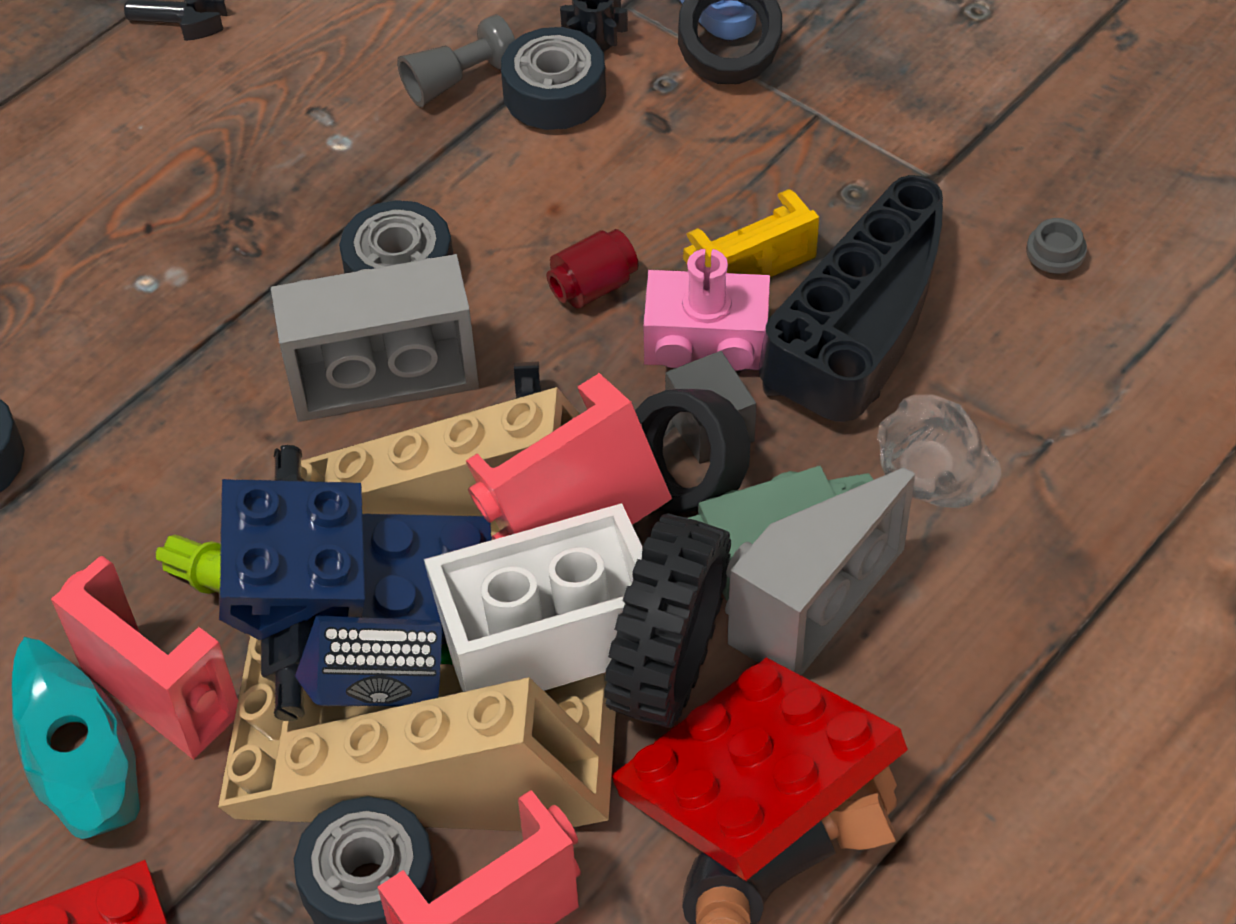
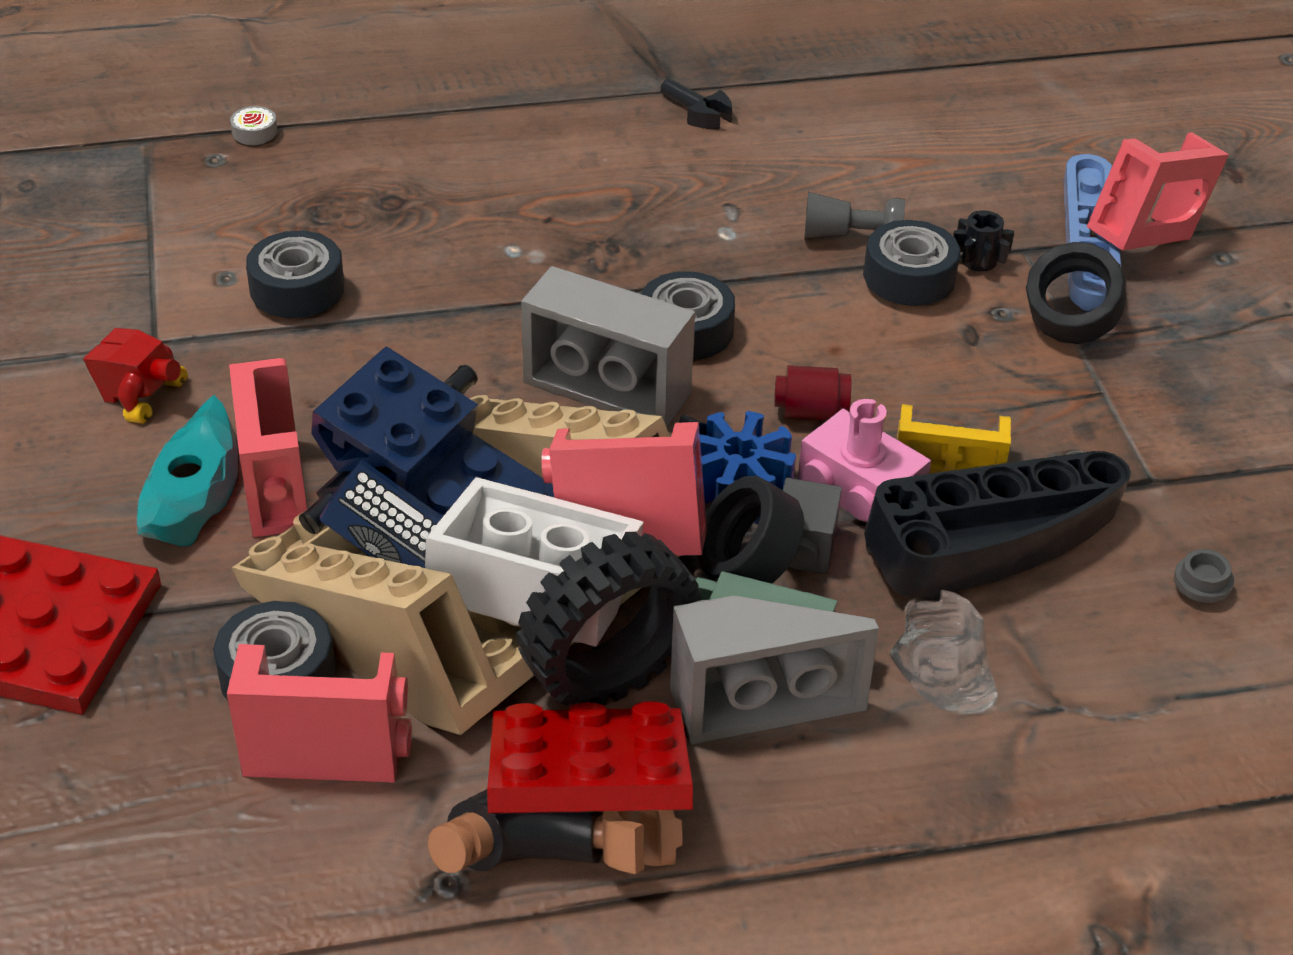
camera: 35 degrees right, 10 degrees down
none -> blue gear [699,411,796,525]

